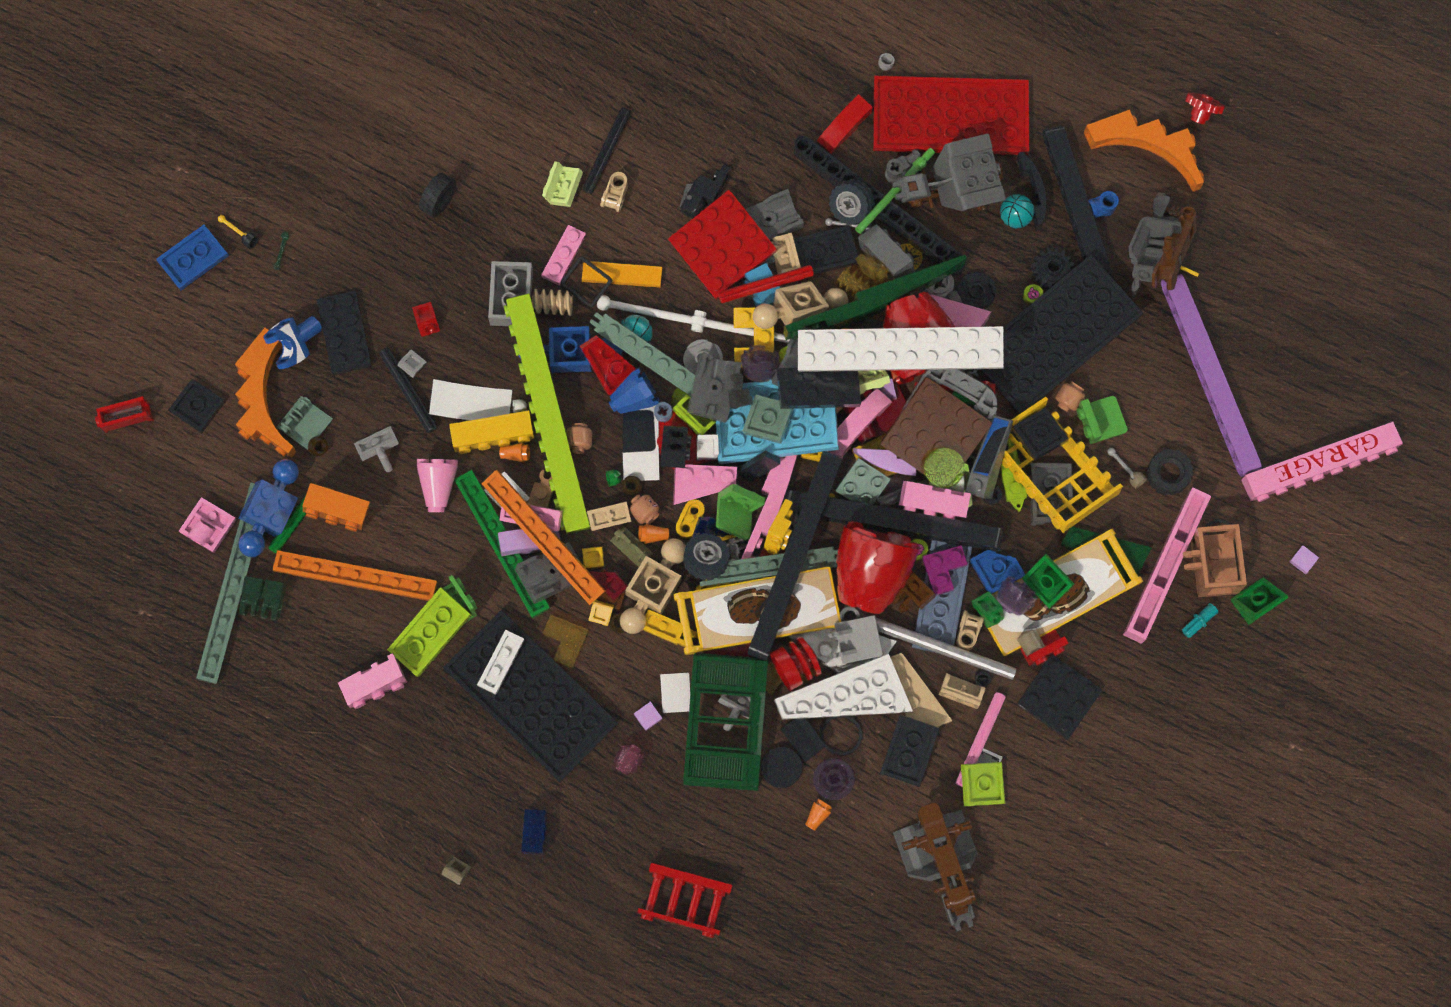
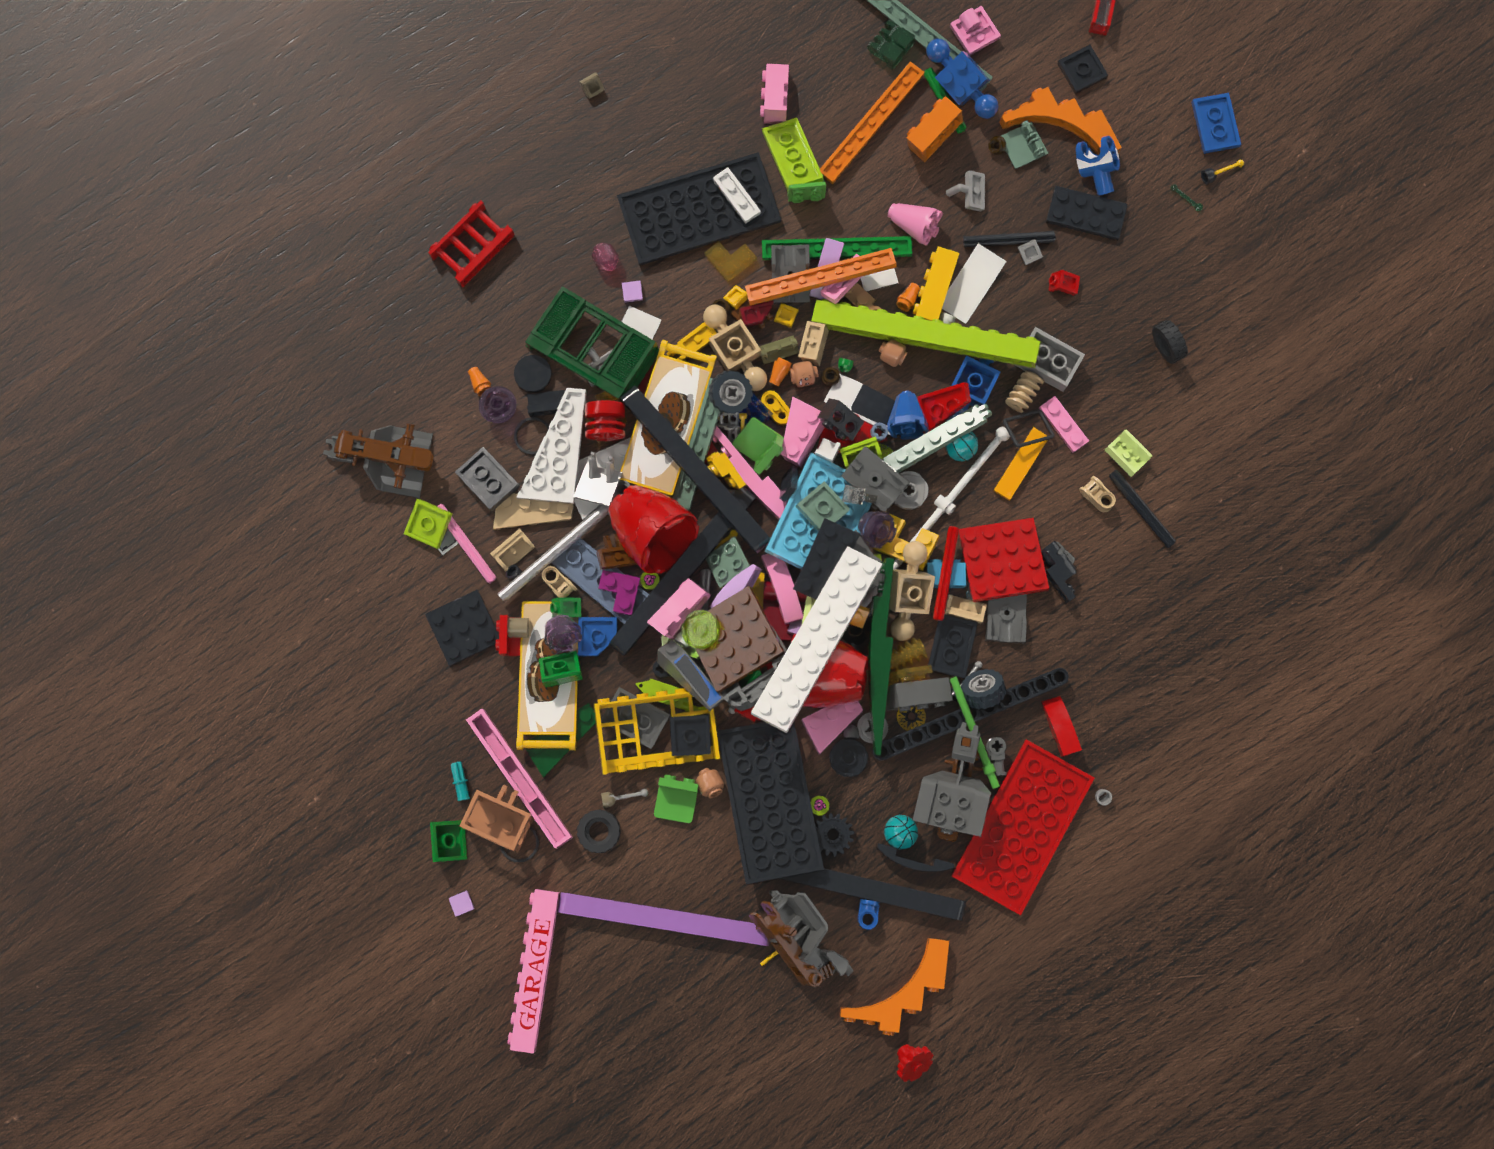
camera: 120 degrees right, 5 degrees up
clear blue brick [521,809,547,855] -> none

